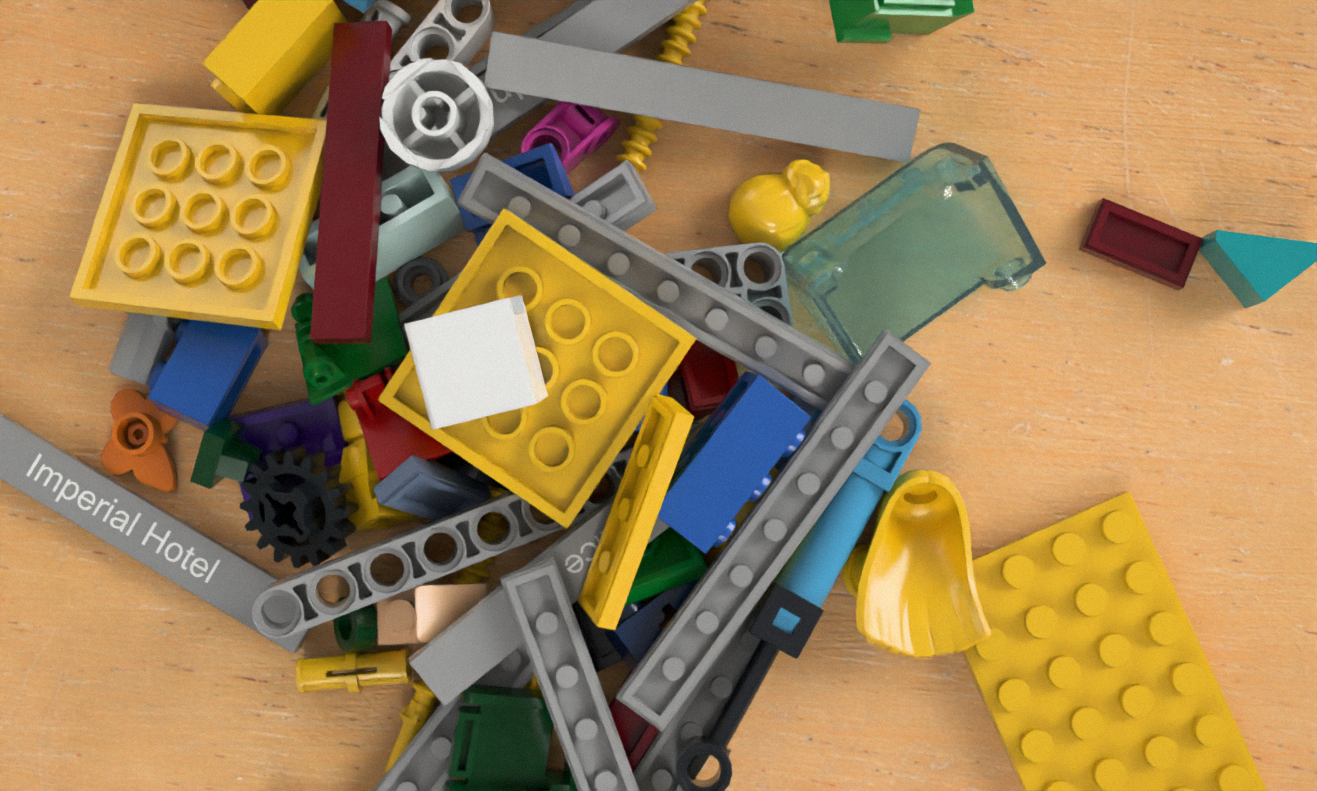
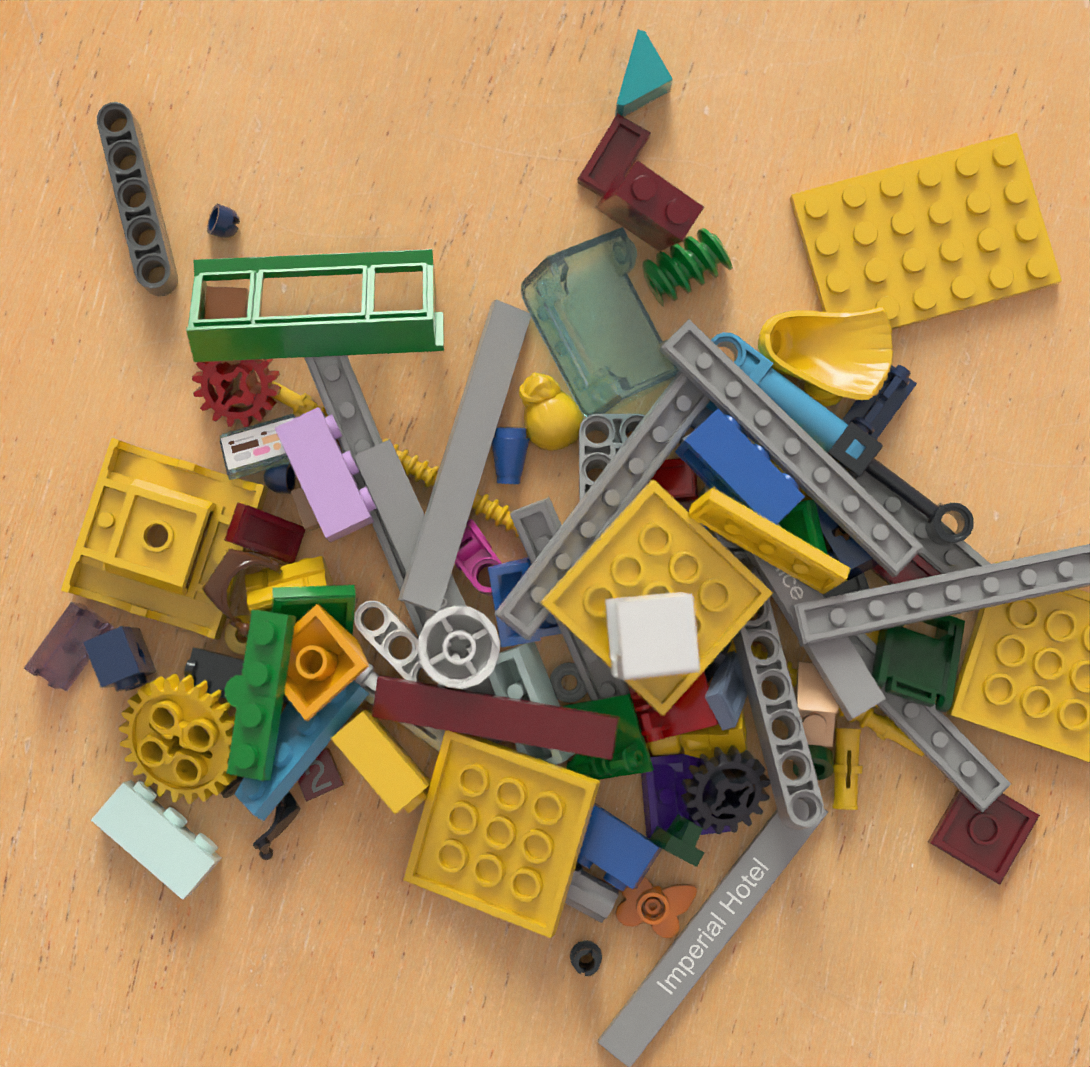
camera: 90 degrees left, 0 degrees up
none -> blue cone [491,427,530,484]
none -> black pin [570,940,602,976]
none -> dark red panel [595,160,704,252]
none -> green piece [642,228,733,307]
none -> dark blue hinge [842,365,917,440]

